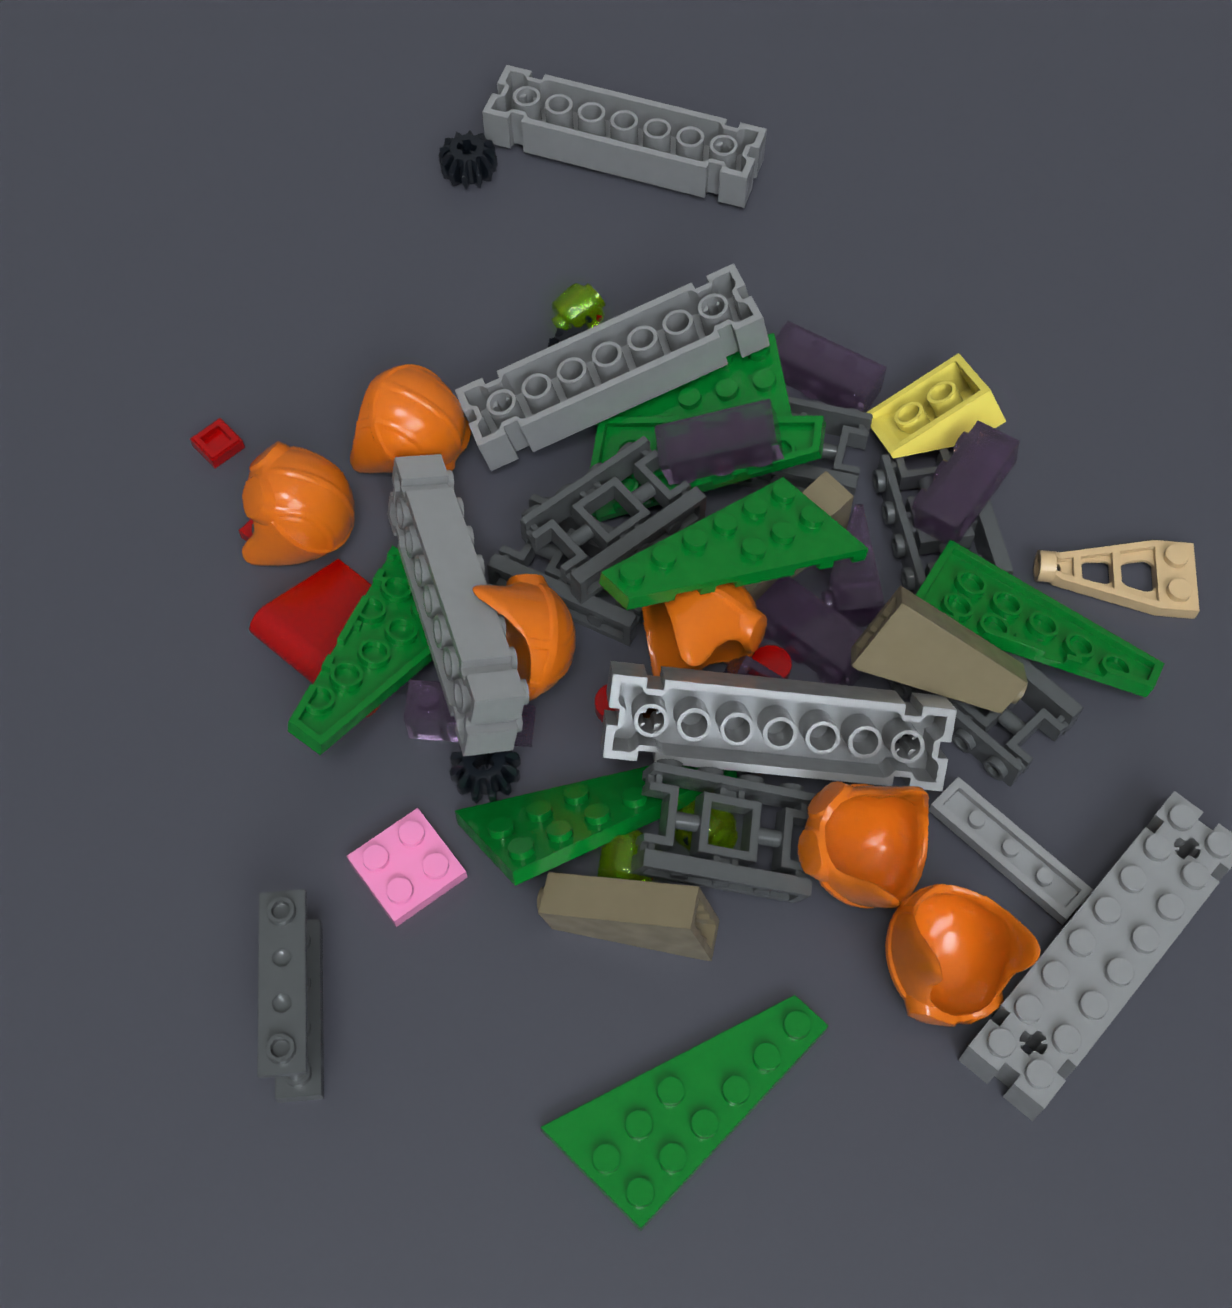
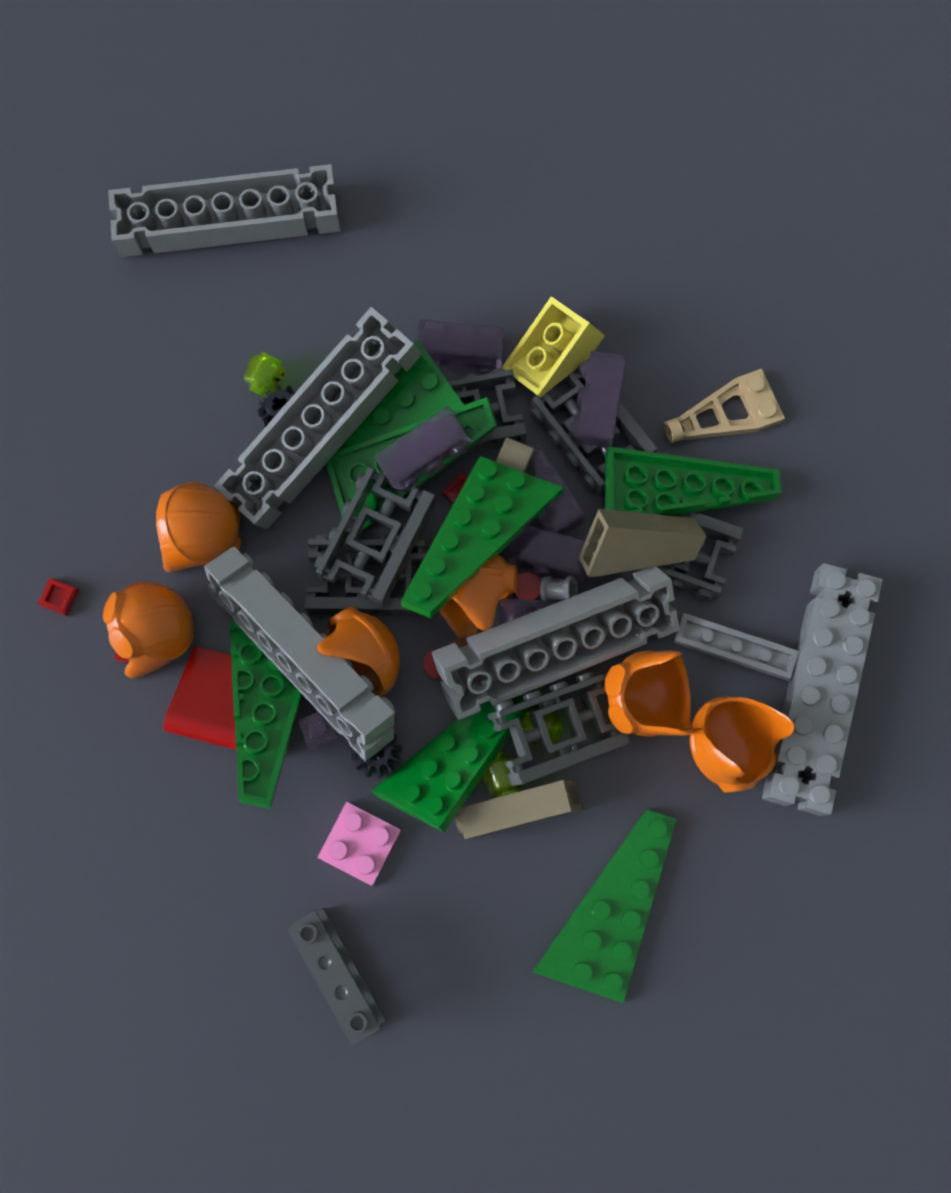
camera: 25 degrees left, 15 degrees up
black gear [439,130,498,189] -> none
none -> light grey bush [540,576,578,603]

